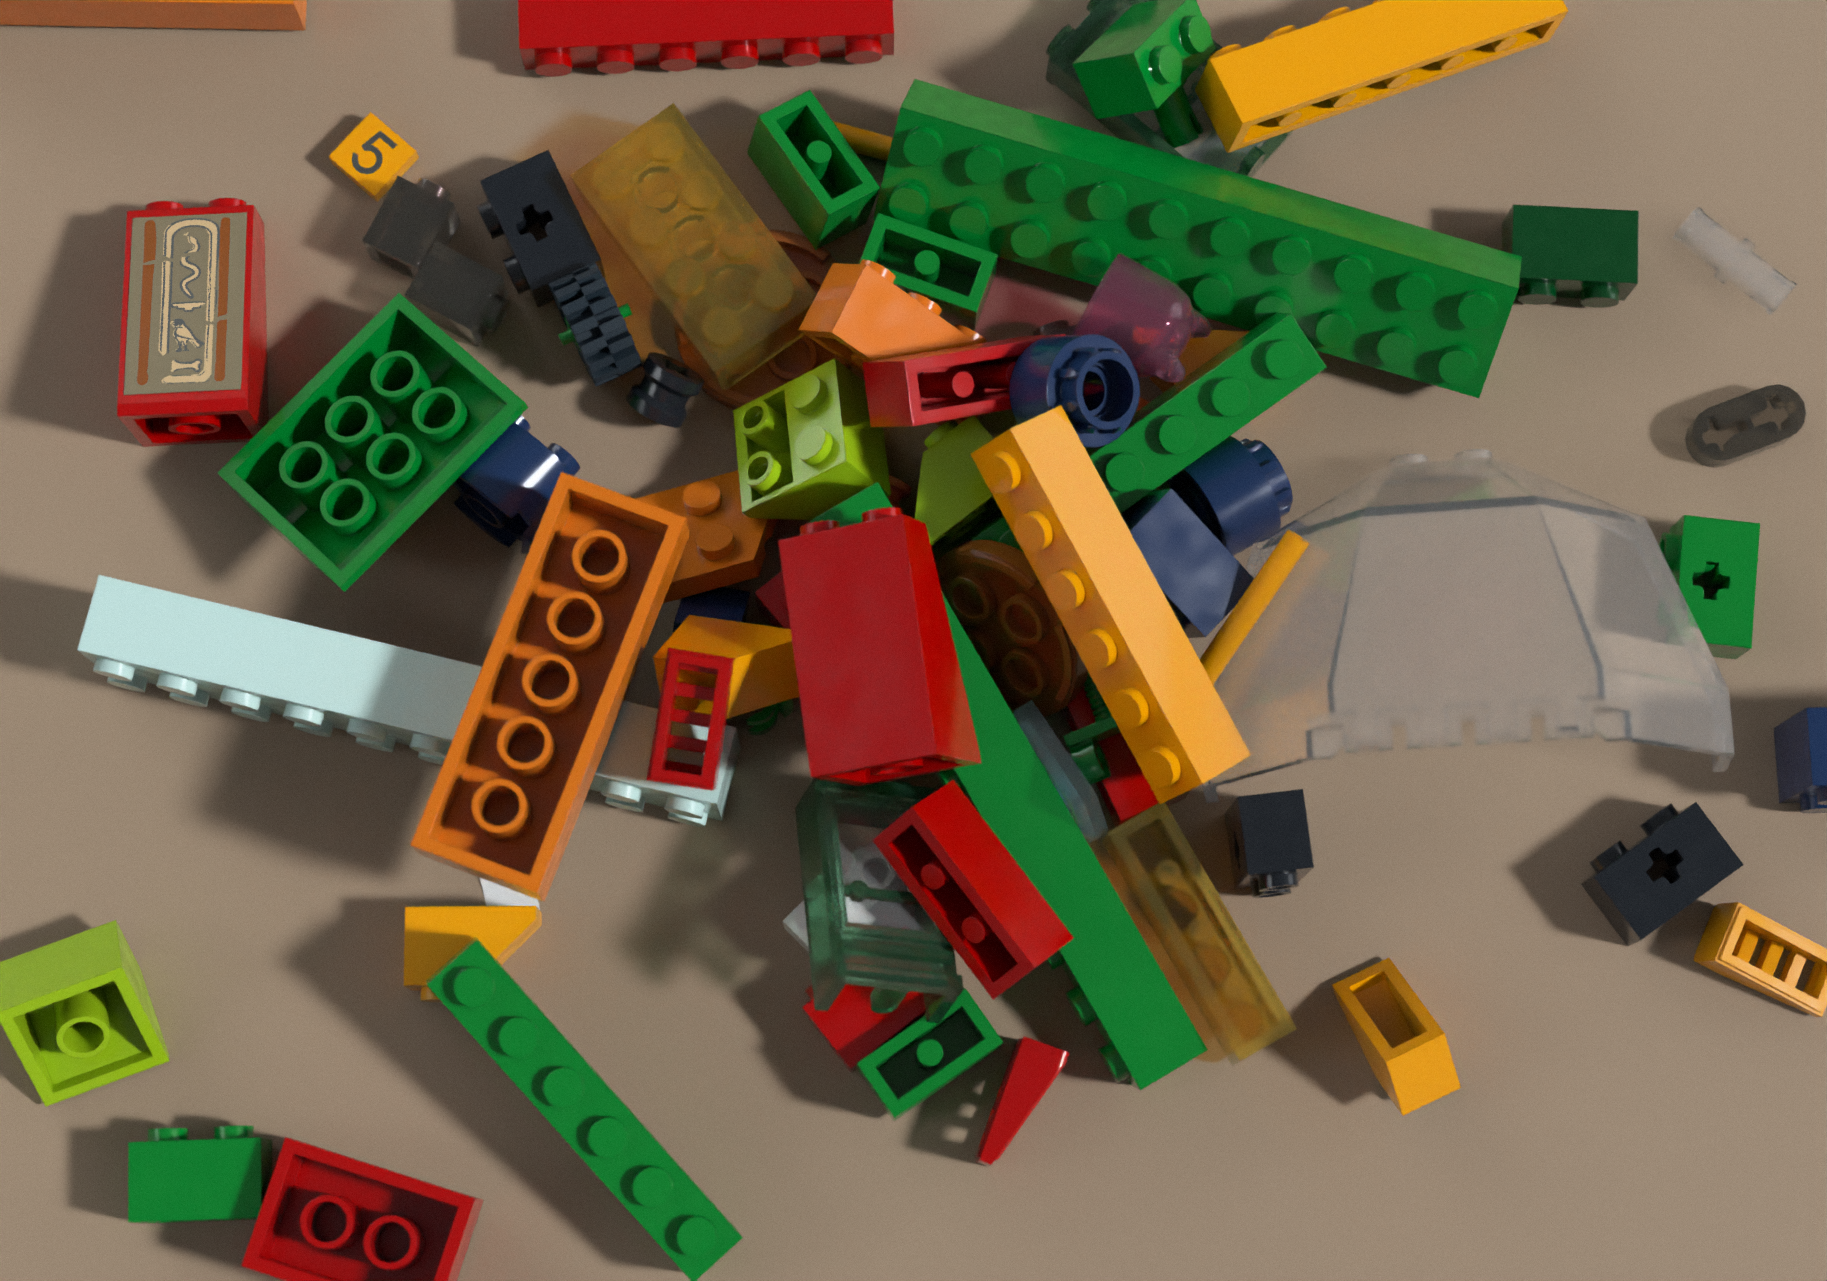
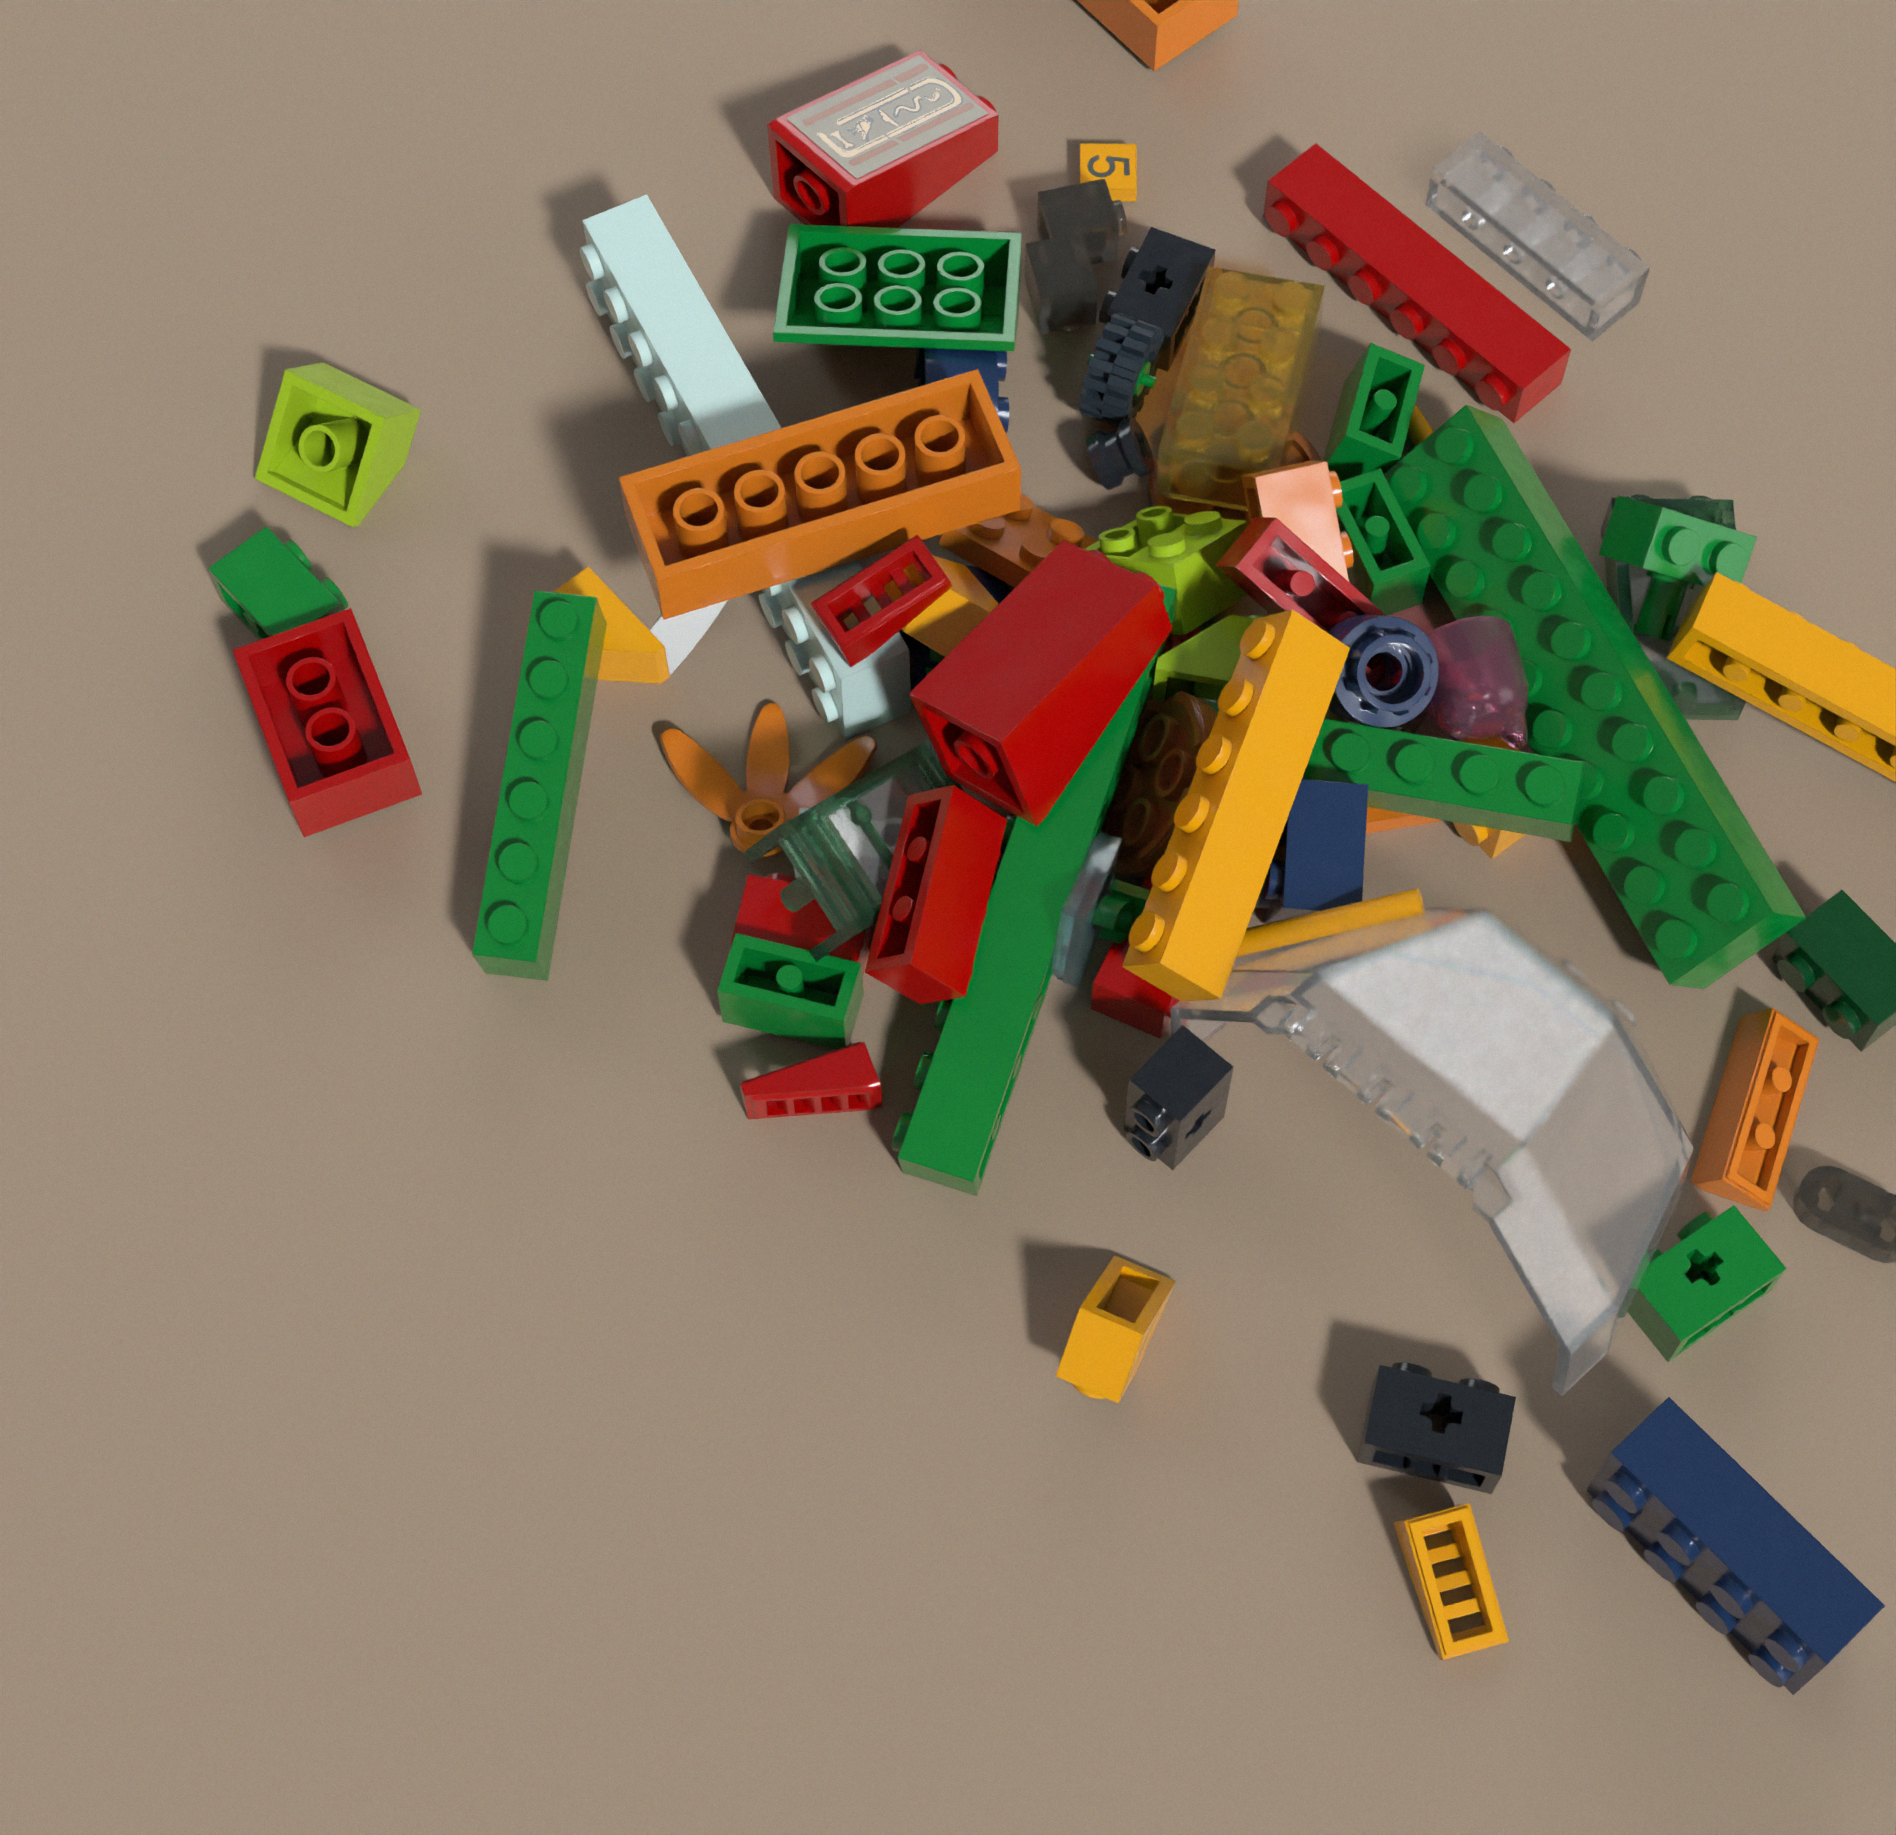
camera: 55 degrees right, 15 degrees down
clear yellow brick [1102,802,1297,1066] -> none
dark blue piece [1168,436,1293,556] -> none
none -> orange plant [660,703,878,857]
none -> orange slope [1691,1008,1819,1211]

